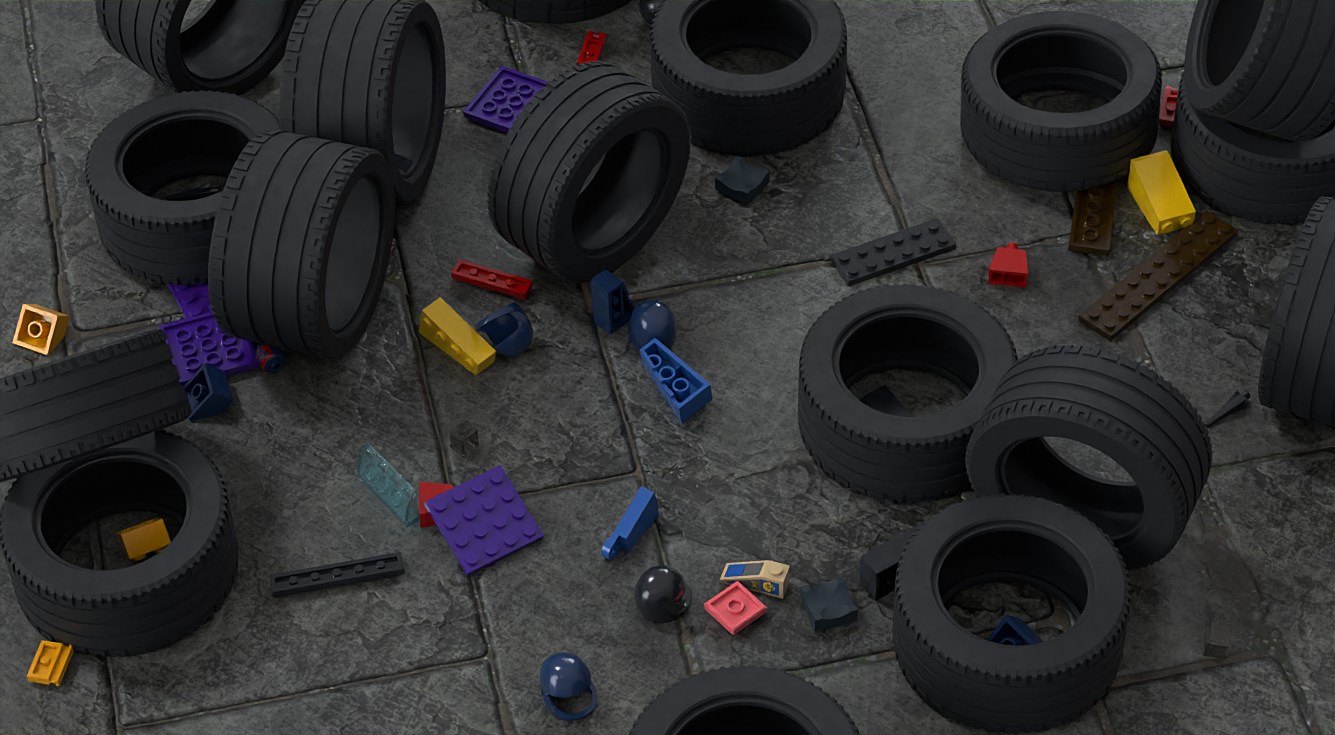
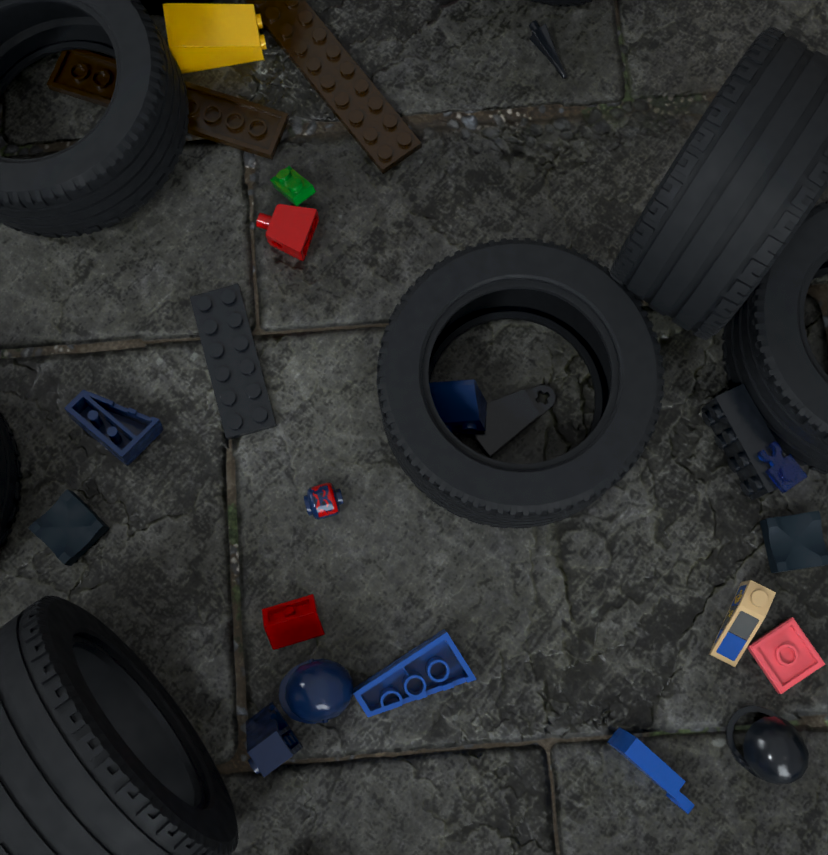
camera: 80 degrees left, 30 degrees up
none -> dark blue wedge [64,390,164,467]
none -> red panel [262,594,325,650]
none -> green plate [270,166,316,207]
none -> dark blue head [304,482,344,520]
none -> dark blue slope [429,379,487,435]
none -> clear blue plate [757,441,808,493]

